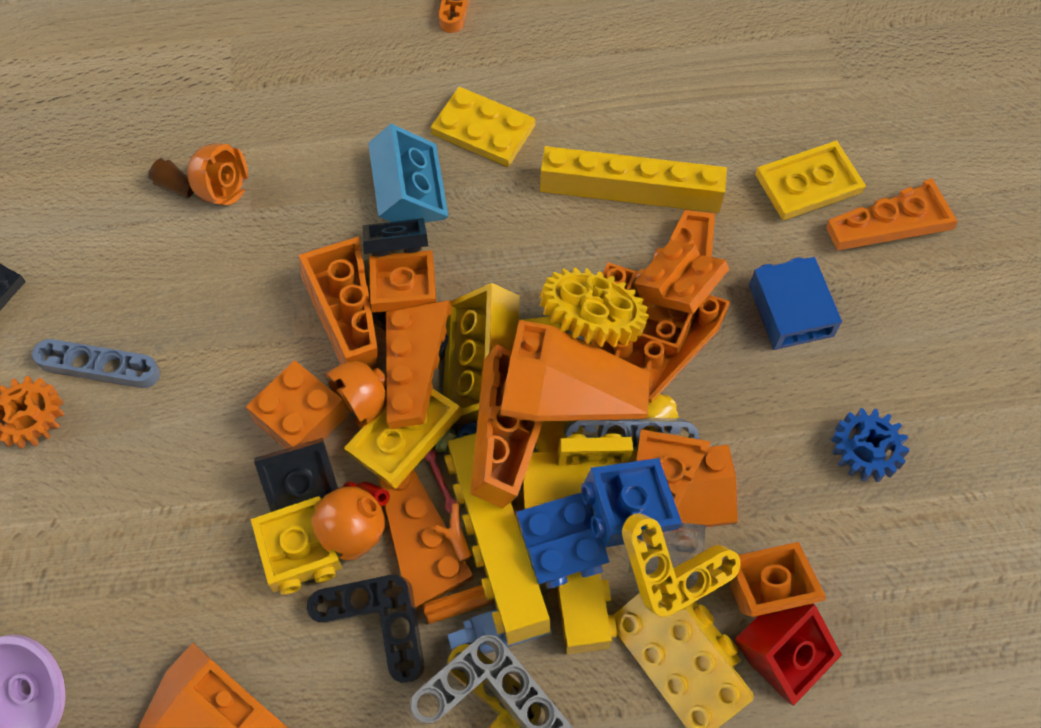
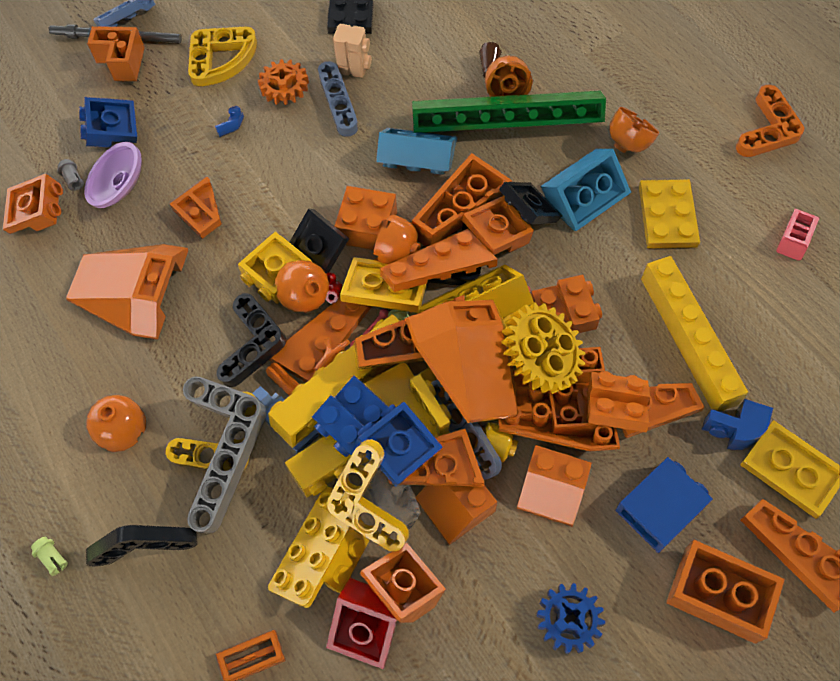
camera: 65 degrees right, 0 degrees up
none -> orange wing [170,177,222,239]
none -> blue arm [215,106,244,137]
none -> light nougat brick [333,24,371,78]
none -> dark azure slope [376,128,457,175]
none -> green brick [412,91,606,133]
none -> orange slope [517,445,592,527]
none -> orange plate [531,275,602,340]
none -> orange cylinder [609,107,659,153]
none -> orange brick [666,540,785,644]
none -> blue brick [702,399,773,450]
none -> coral slope [776,209,819,261]

